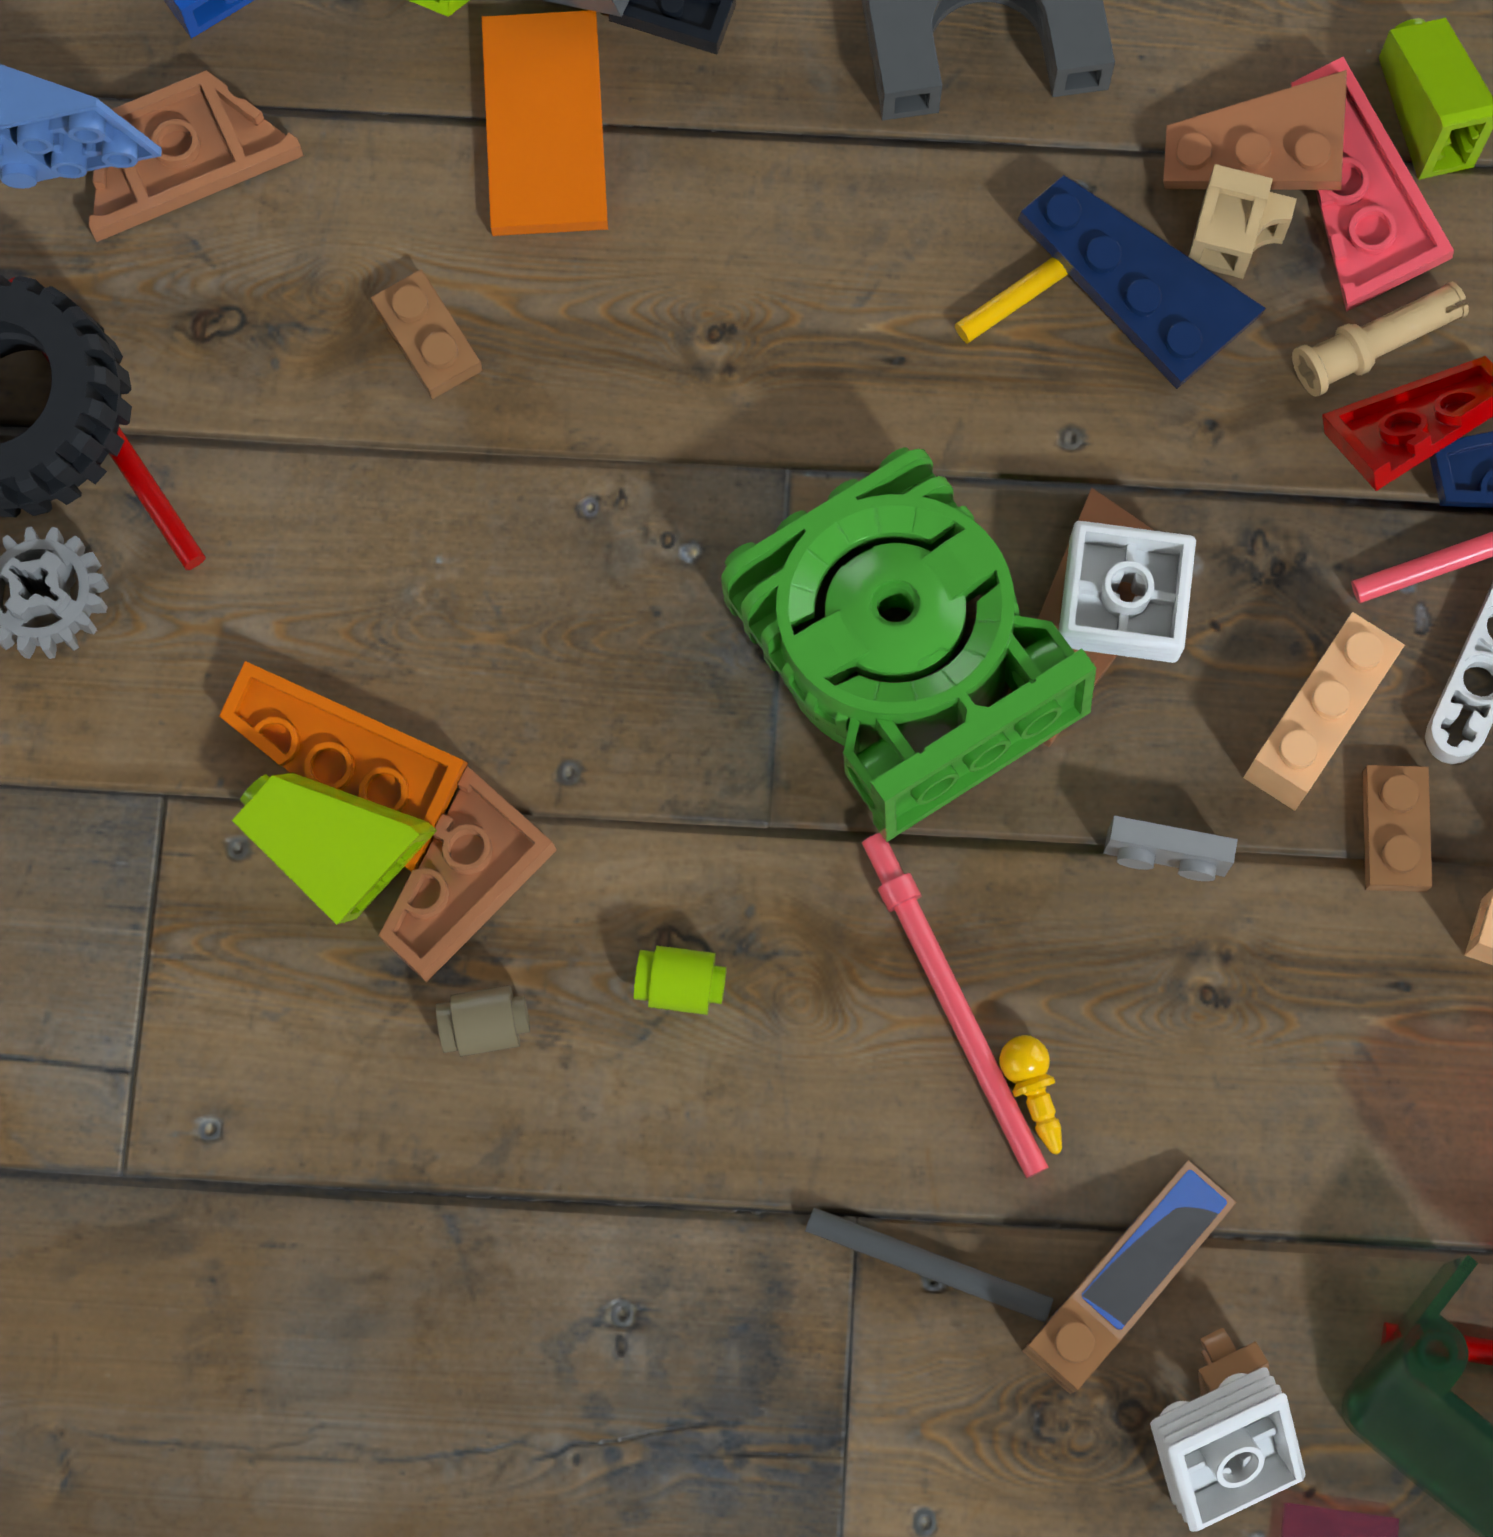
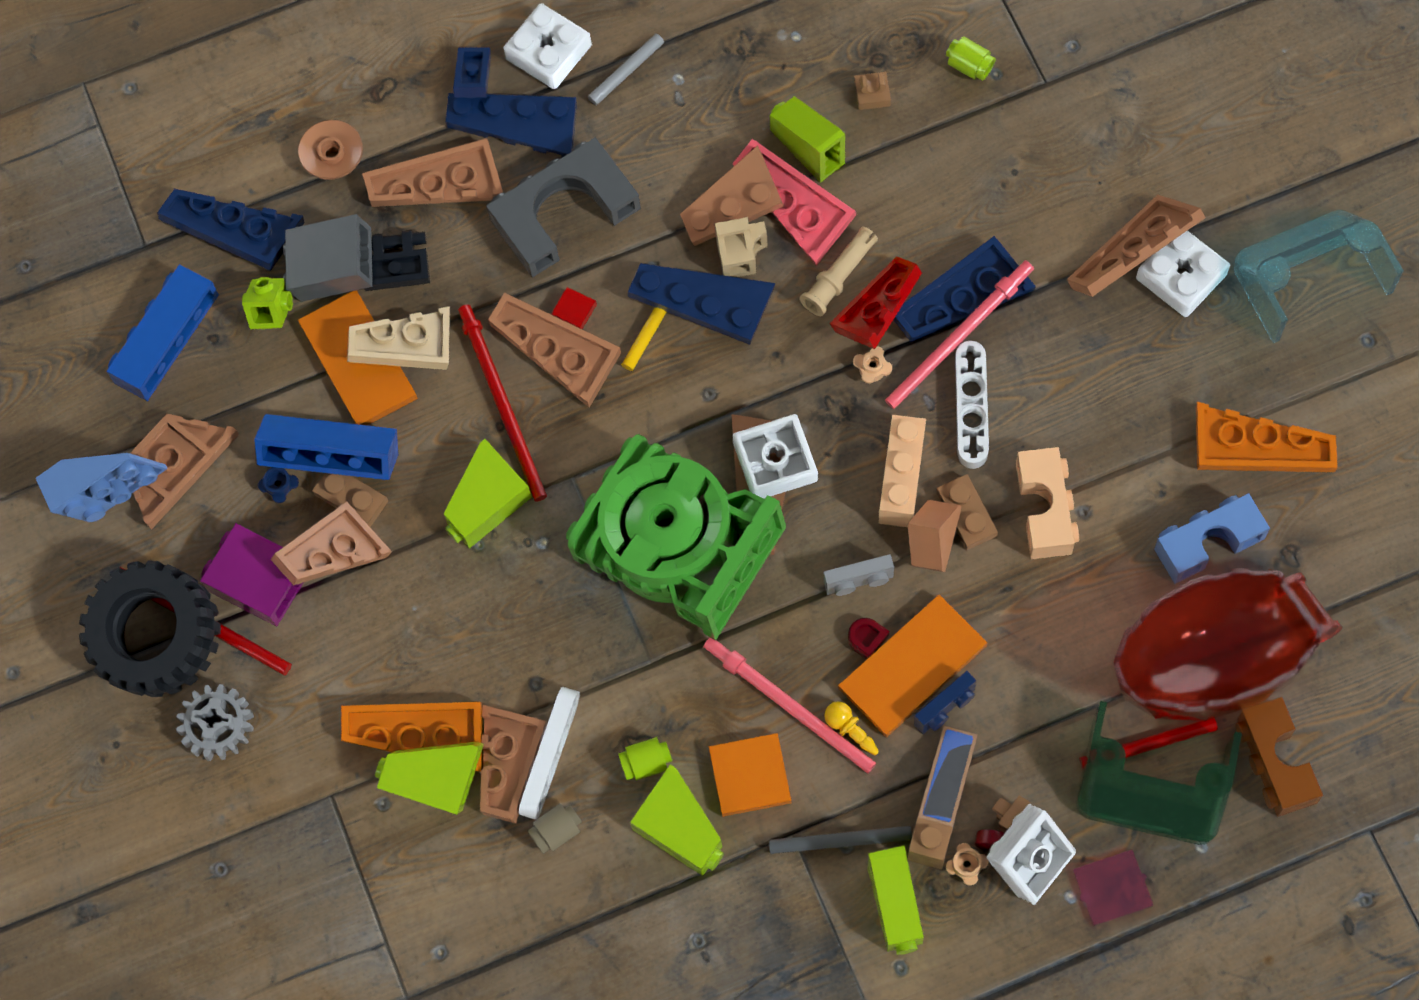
camera: 20 degrees left, 5 degrees down
none -> magenta brick [200,523,304,627]
none -> blue brick [254,414,398,480]
none -> dark blue plate [258,467,299,503]
none -> nougat wing [271,501,392,585]
none -> tan wing [347,306,450,370]
none -> lime slope [444,439,532,549]
none -> red bar [458,304,547,502]
none -> nougat wing [488,293,621,408]
none -> white beam [519,687,580,820]
none -> red tile [551,287,597,330]
none -> lime slope [630,764,724,876]
none -> orange tile [709,733,792,817]
none -> orange tile [838,594,988,738]
none -> dark red tile [848,618,890,660]
none -> light nougat plate [853,346,892,384]
none -> lime slope [868,846,924,955]
none -> nougat slope [907,500,962,572]
none -> dark blue plate [914,671,977,734]
none -> light nougat plate [946,843,988,886]
none -> dark red tile [975,829,1005,851]

